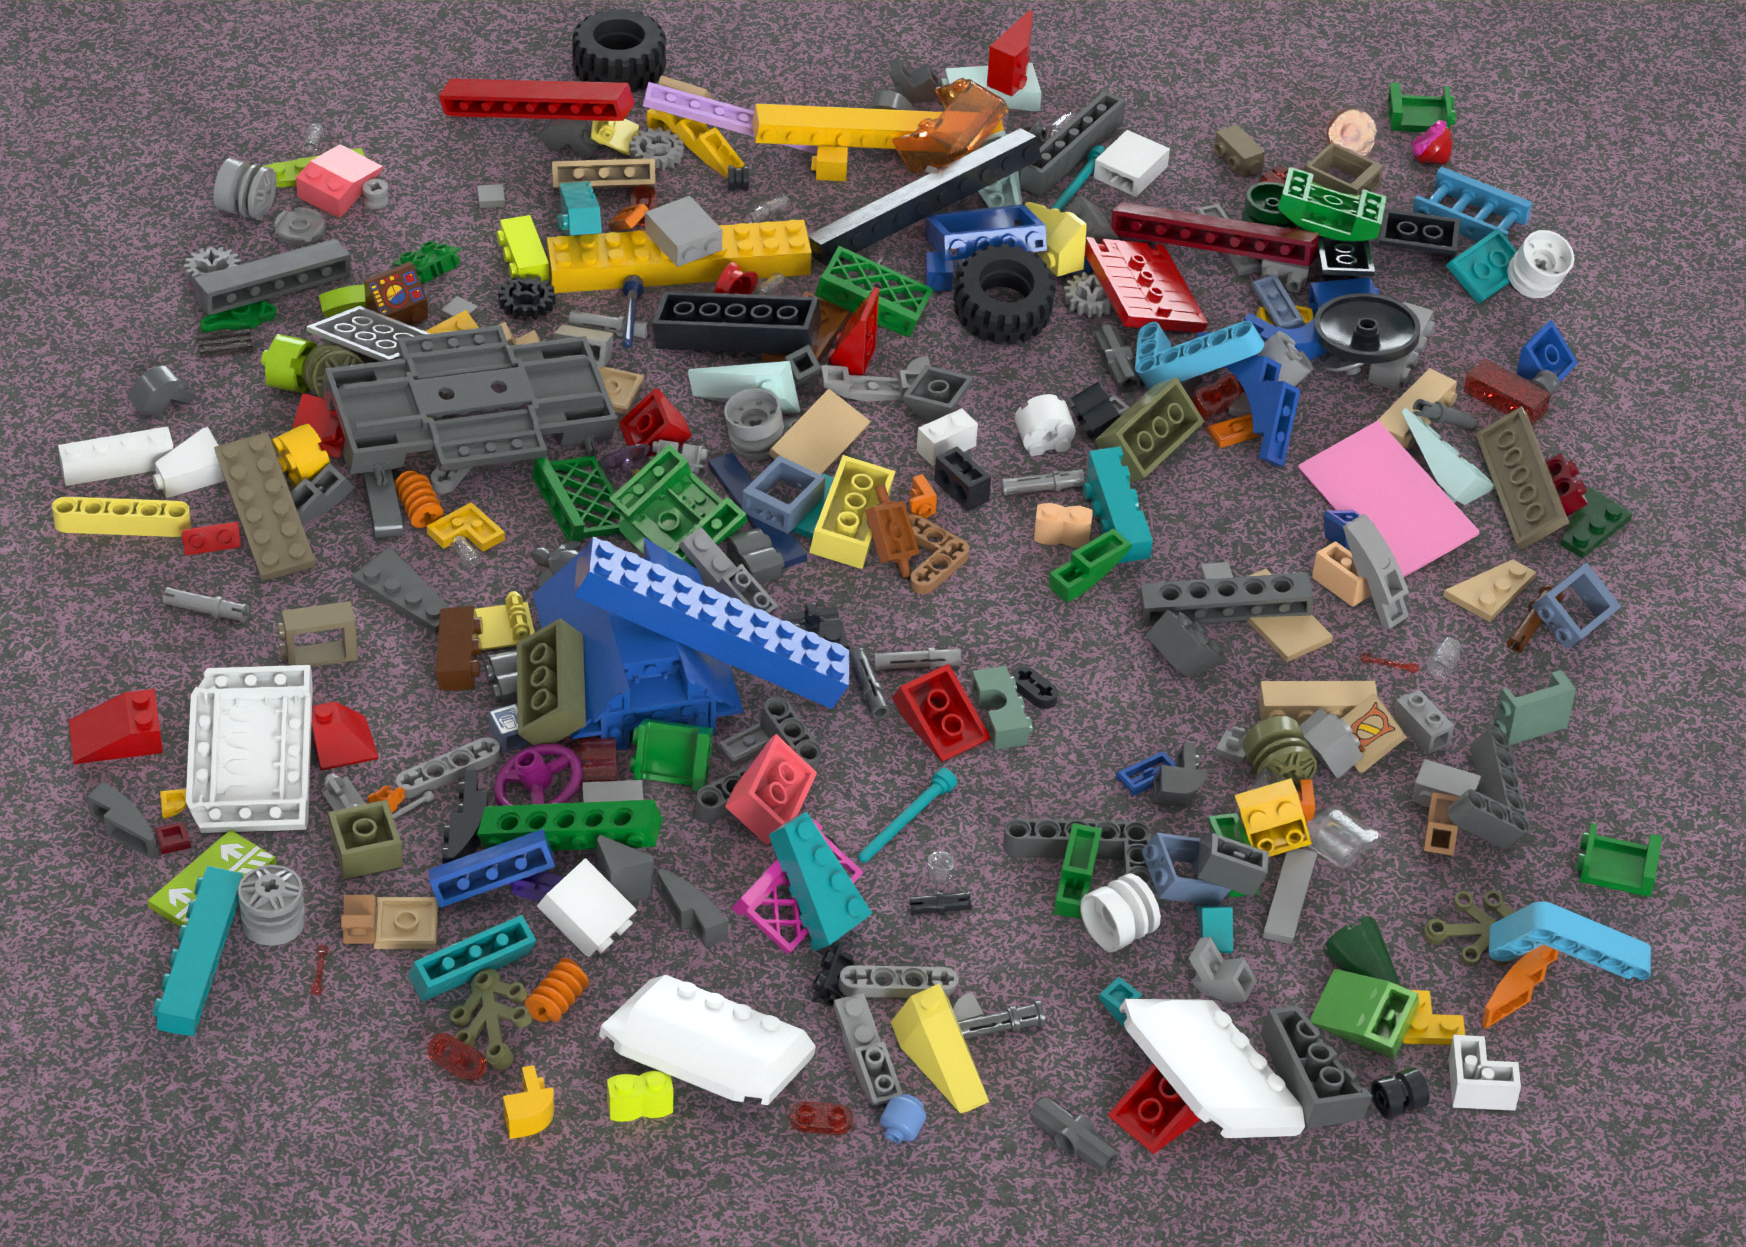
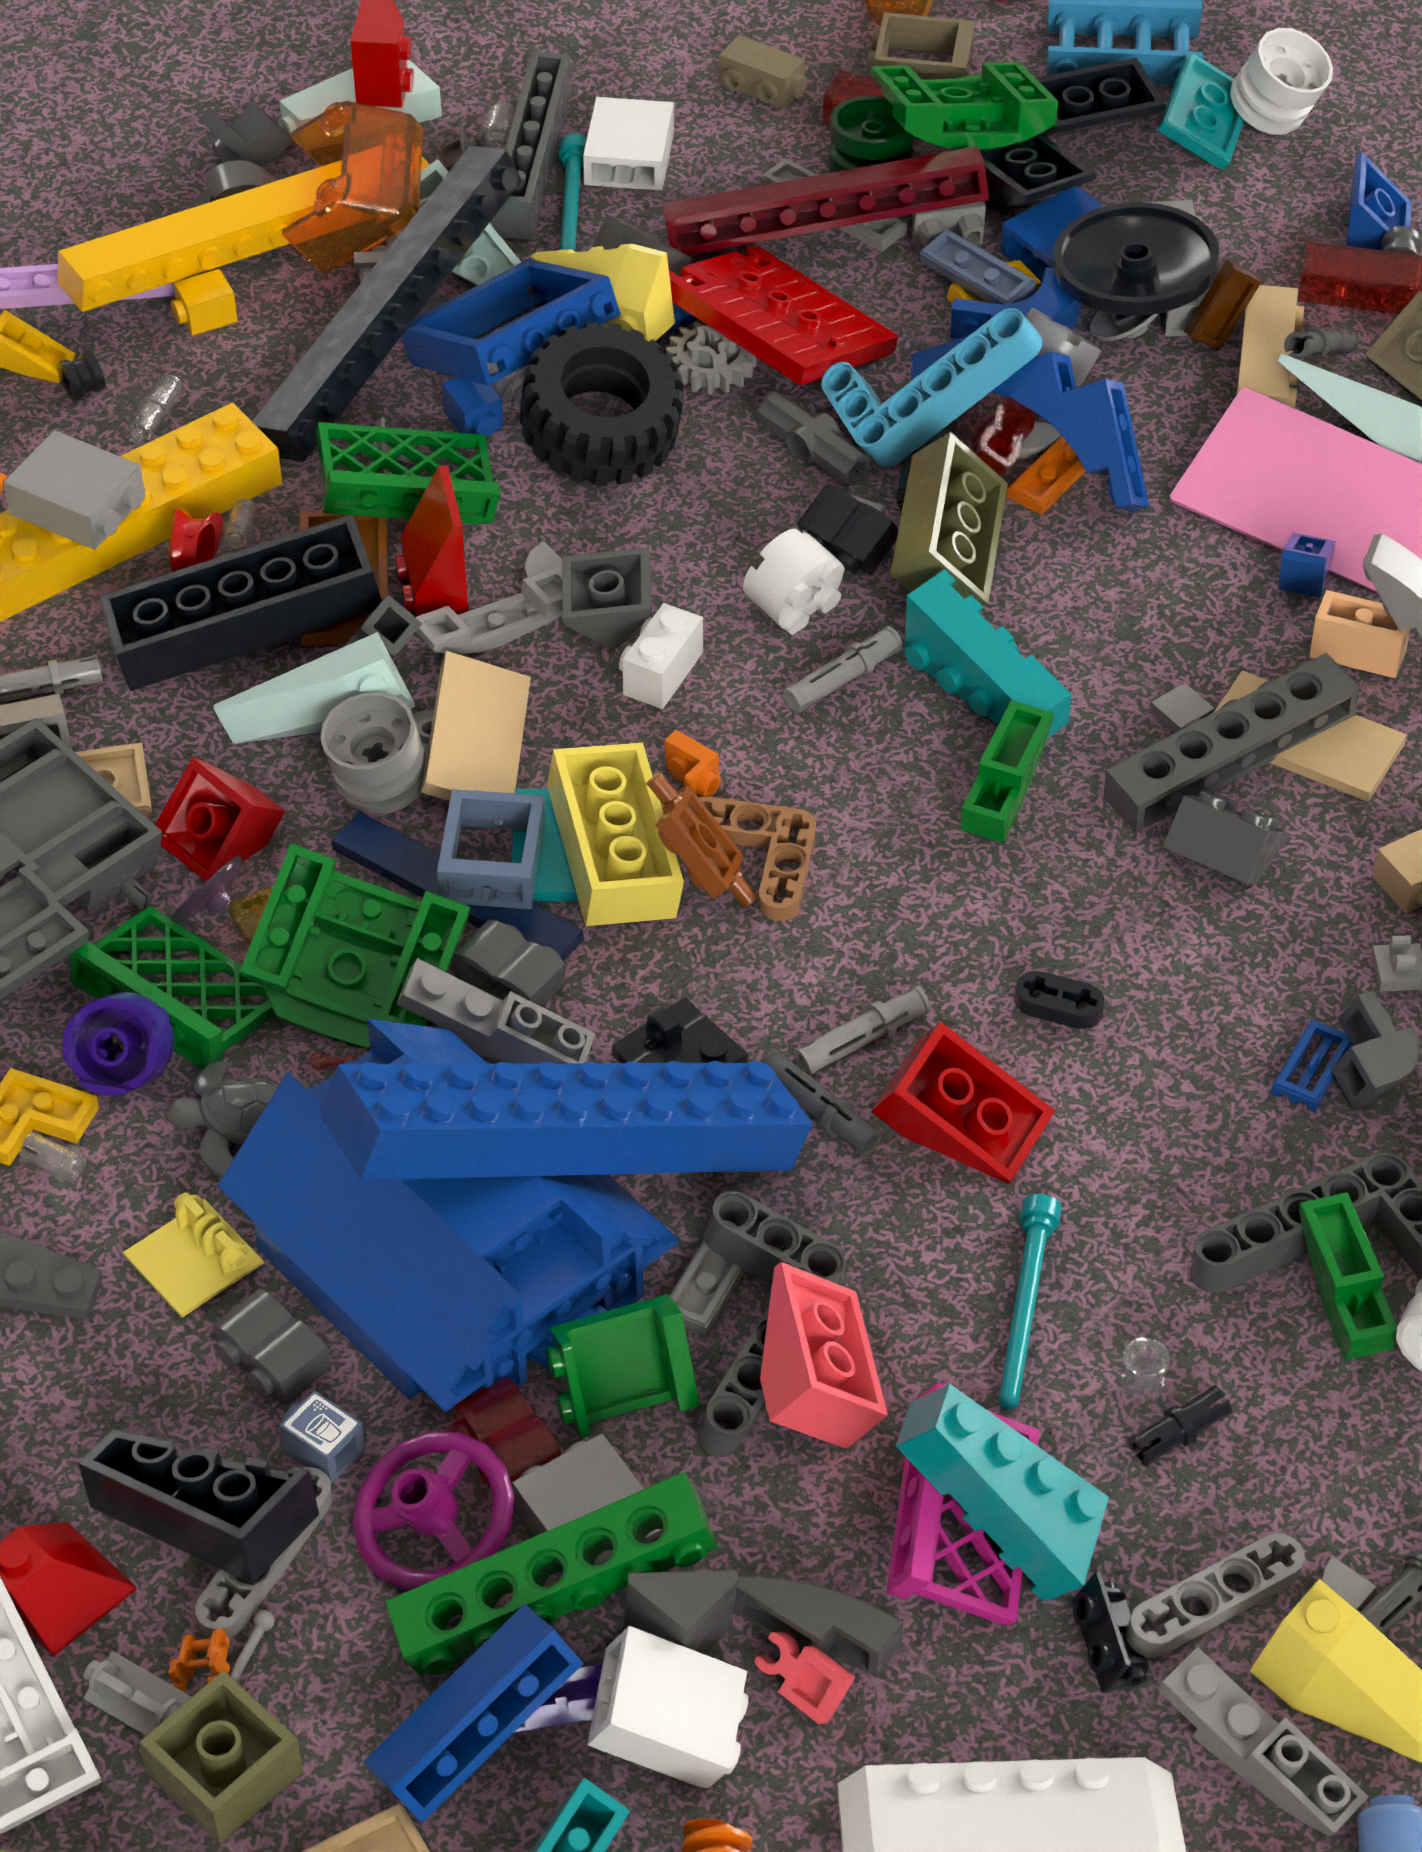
camera: 25 degrees left, 5 degrees up
reddish brown brick [435,606,483,690] -> none
black slope [442,769,489,864] -> none
olive brick [516,618,586,746] -> none
dark blue piece [622,275,644,348] -> none
light grey hinge [649,440,708,473] -> none
black brick [934,446,991,511] -> none
sand green arch [971,666,1033,750] -> none
light nougat brick [1034,503,1093,548] -> none
none -> dark purple brick [62,992,174,1096]
none -> black wedge [78,1429,319,1584]
none -> coral plate [754,1631,855,1724]
none -> reddish brown tile [1184,260,1263,350]

